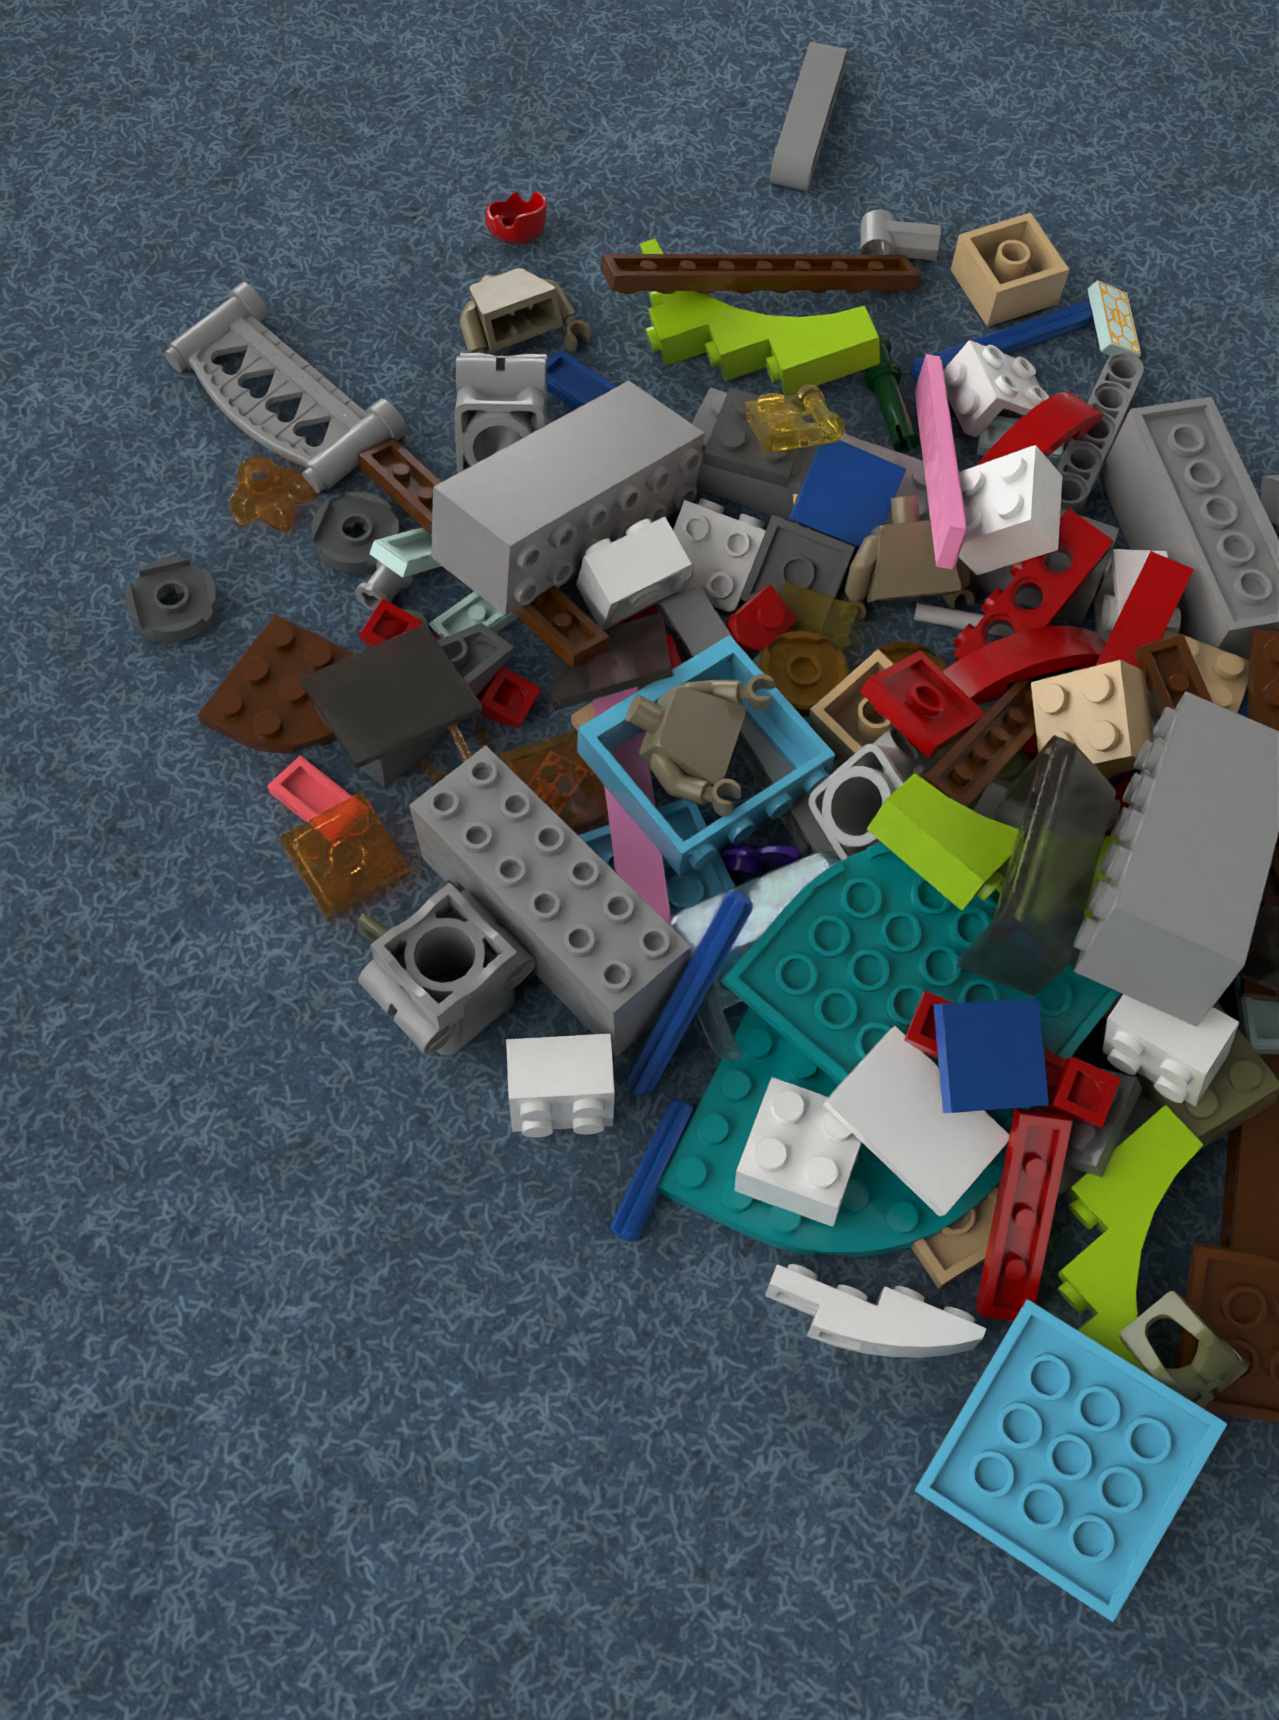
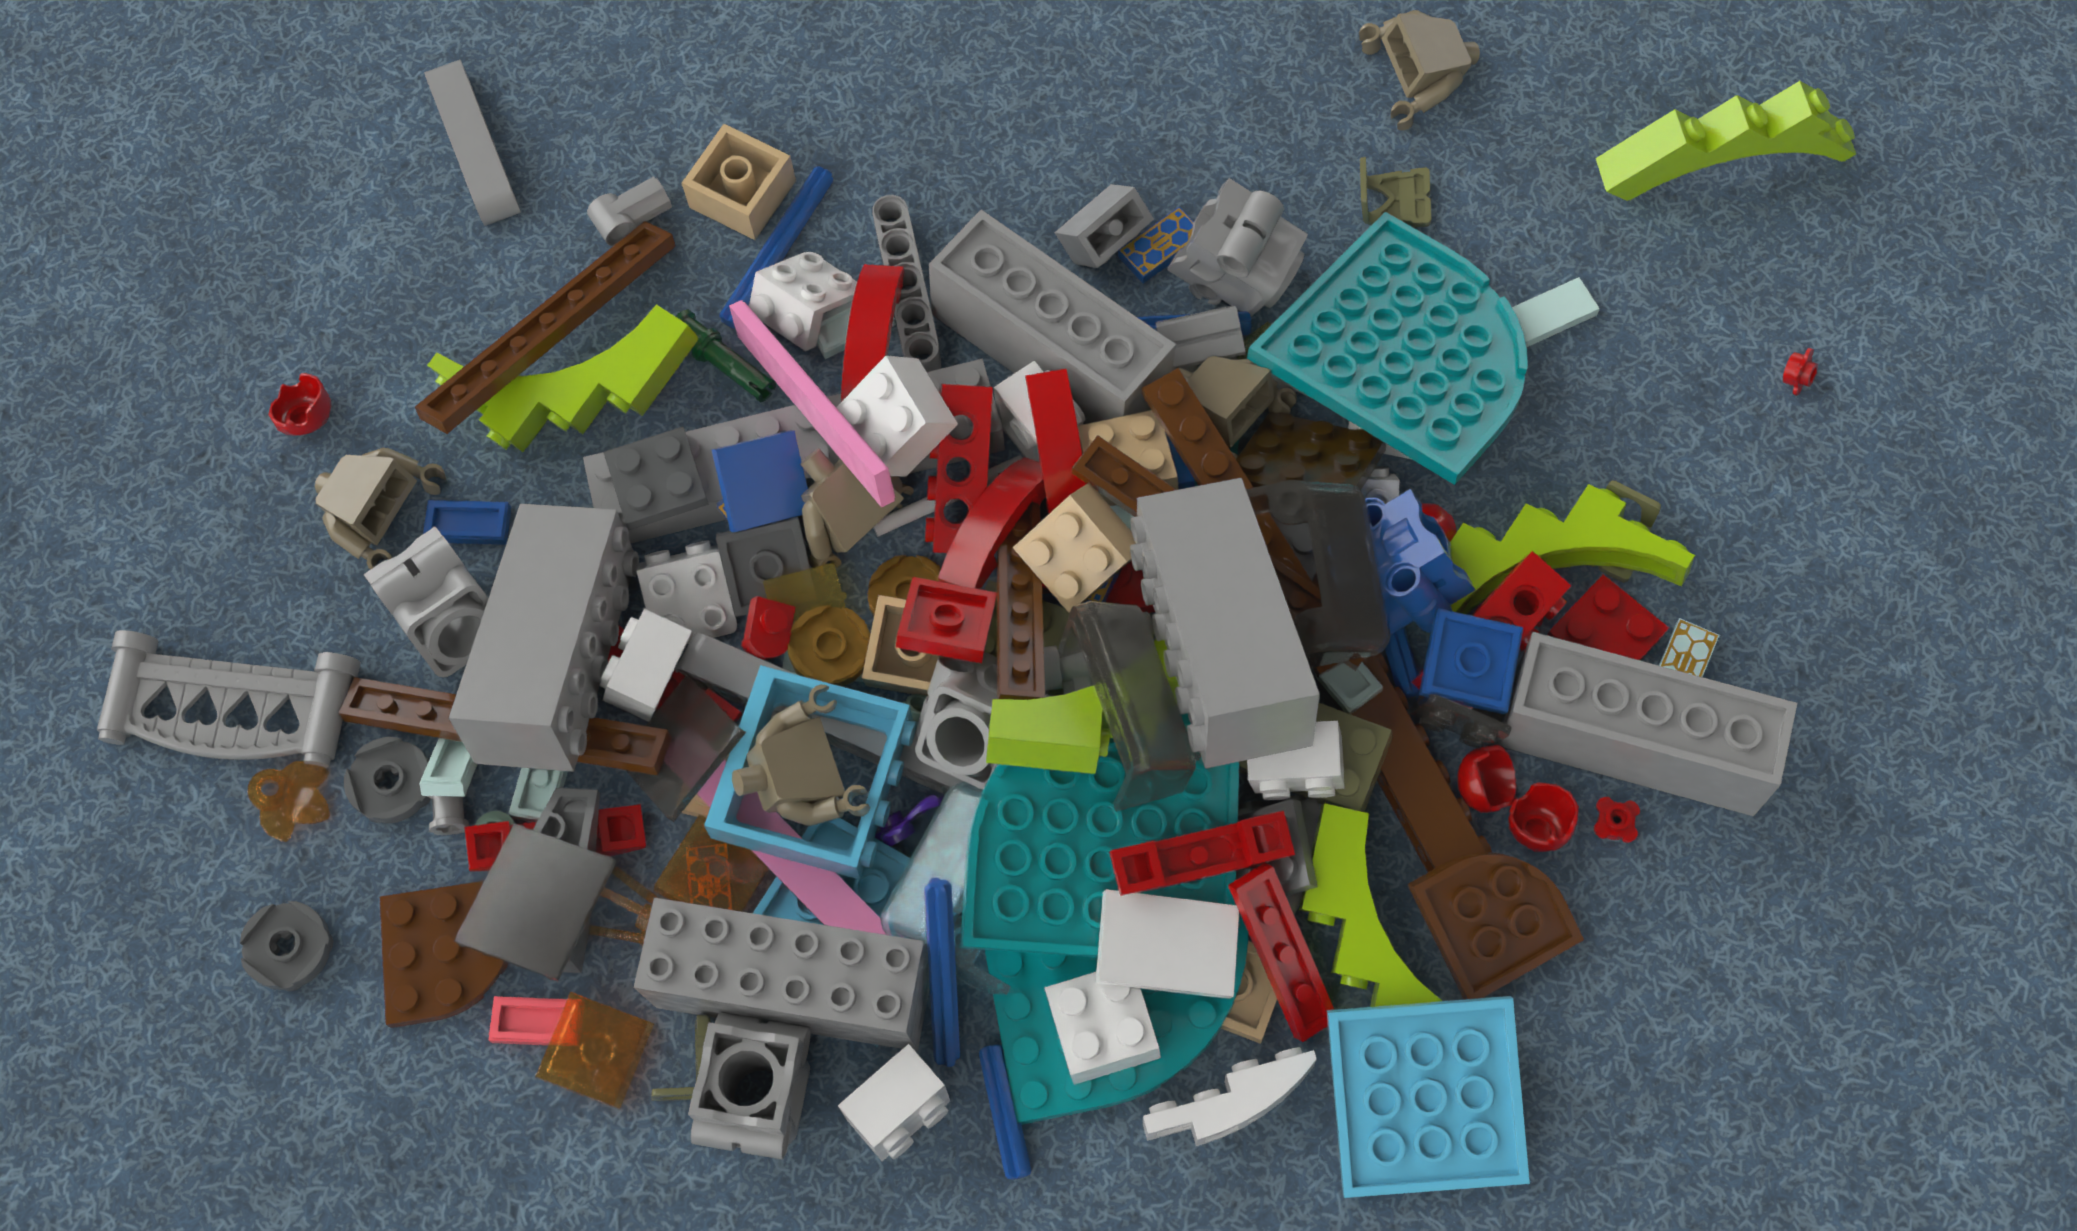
camera: 30 degrees left, 5 degrees up
clear yellow plate [744,384,846,452] -> none
blue tile [934,998,1049,1113] -> none
light aqua tile [1088,280,1141,358] -> none
olive piece [1119,1291,1248,1408] -> none

